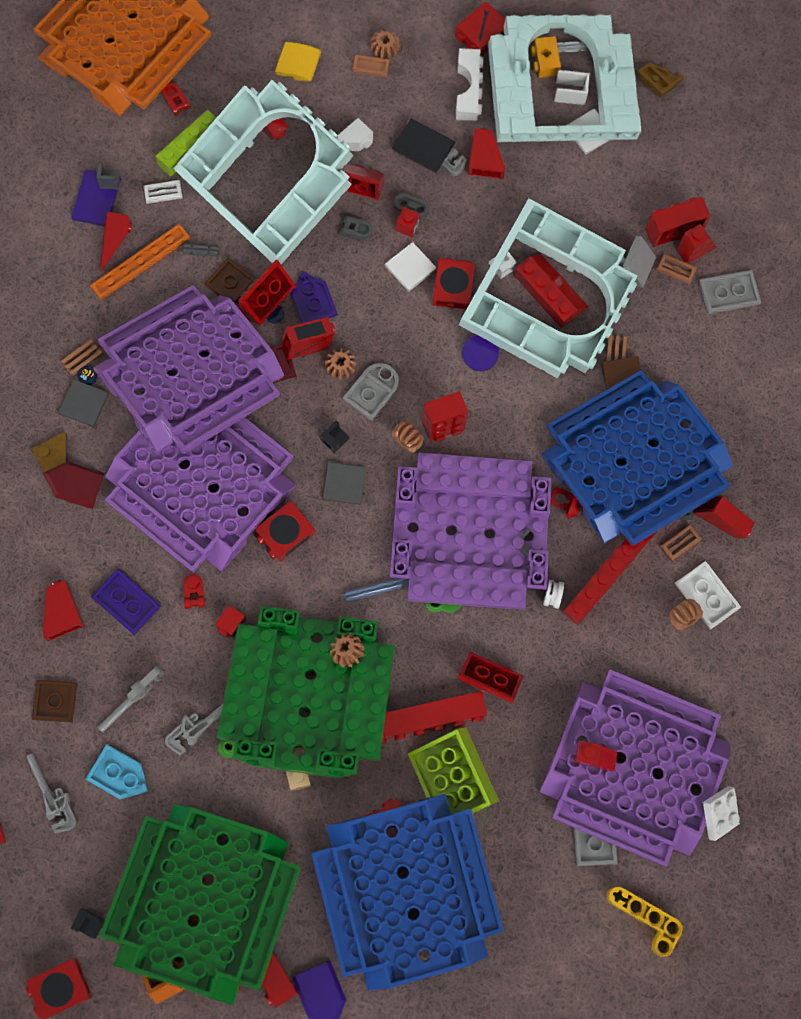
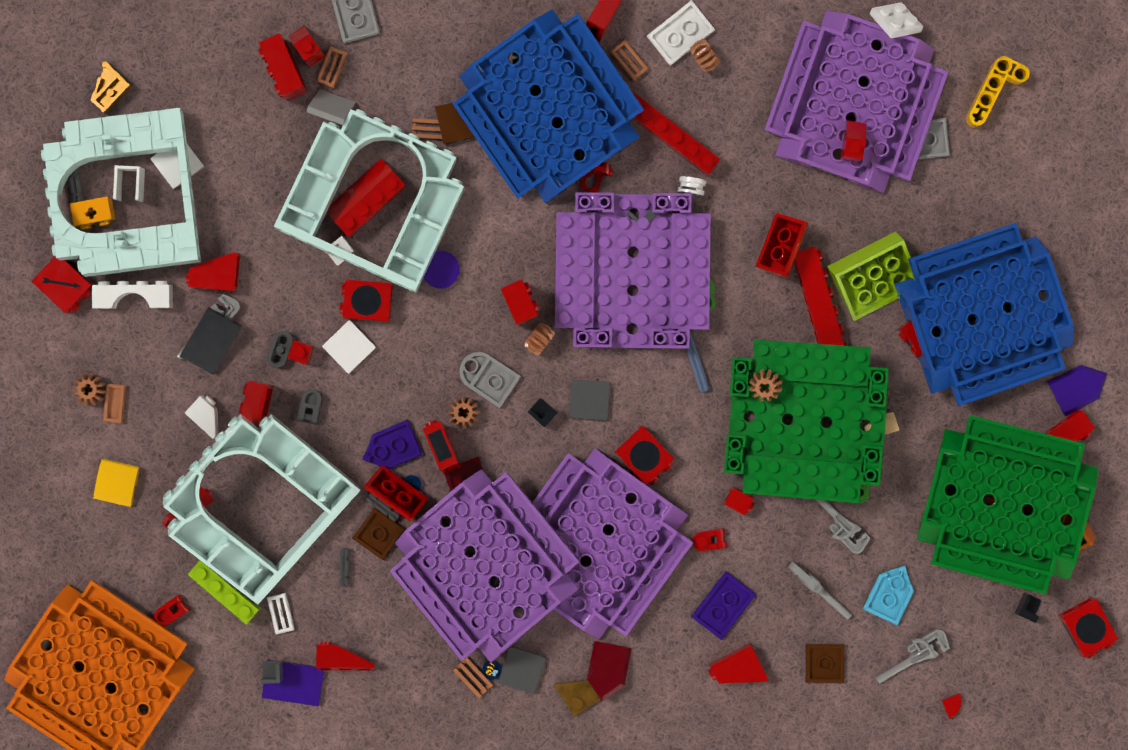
camera: 90 degrees left, 15 degrees up
orange tile [90,223,191,301] -> none

